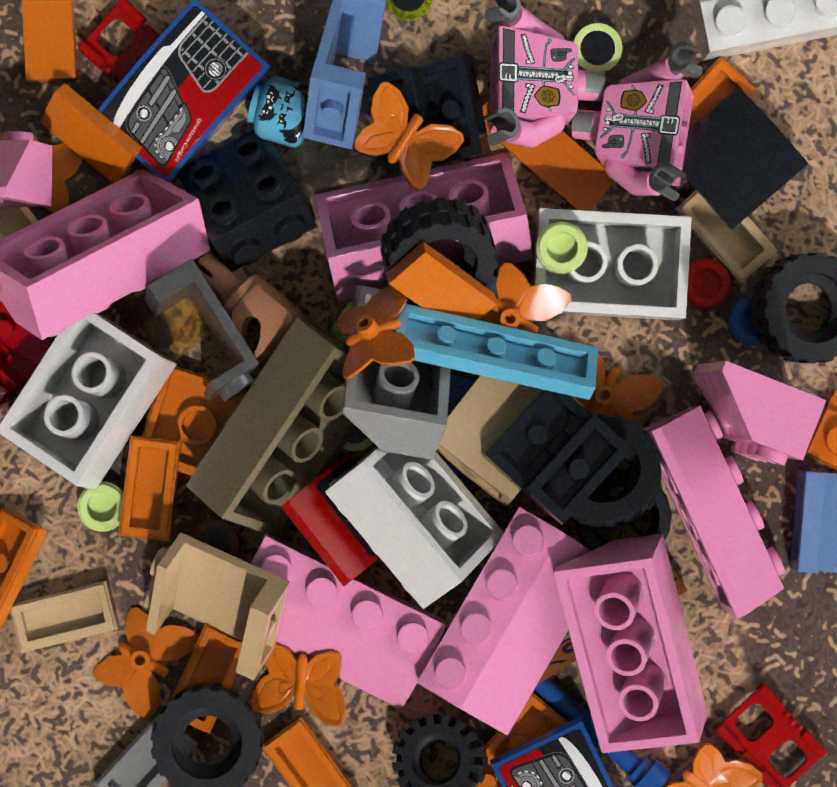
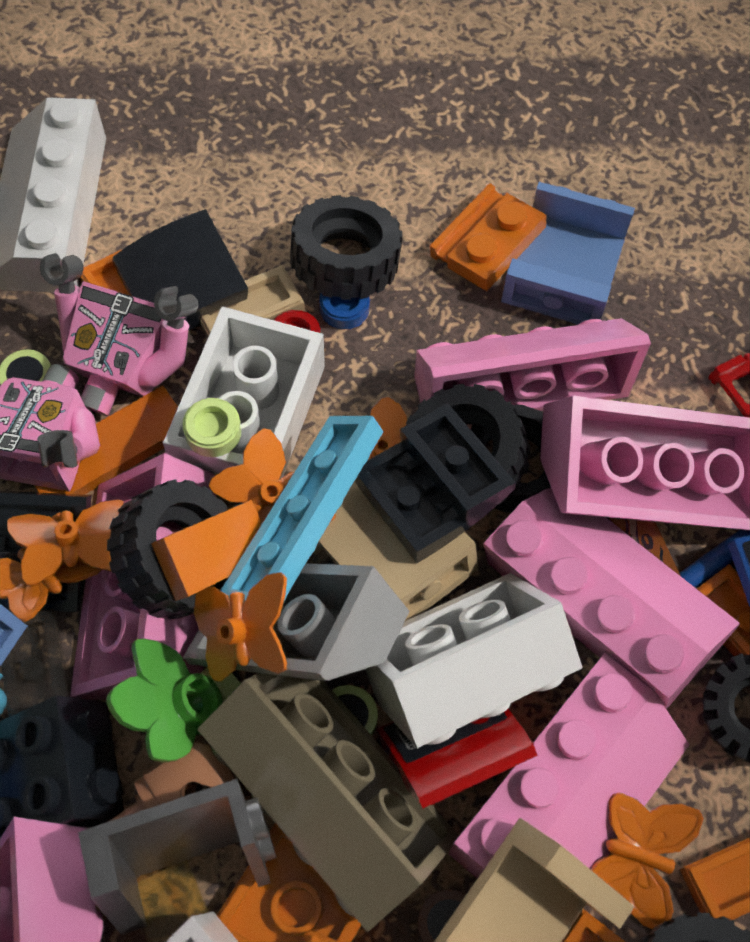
camera: 80 degrees left, 25 degrees down
bright pink slope [693,361,826,466] -> none
none -> orange piece [7,499,124,585]
none -> bright green plate [106,639,223,762]

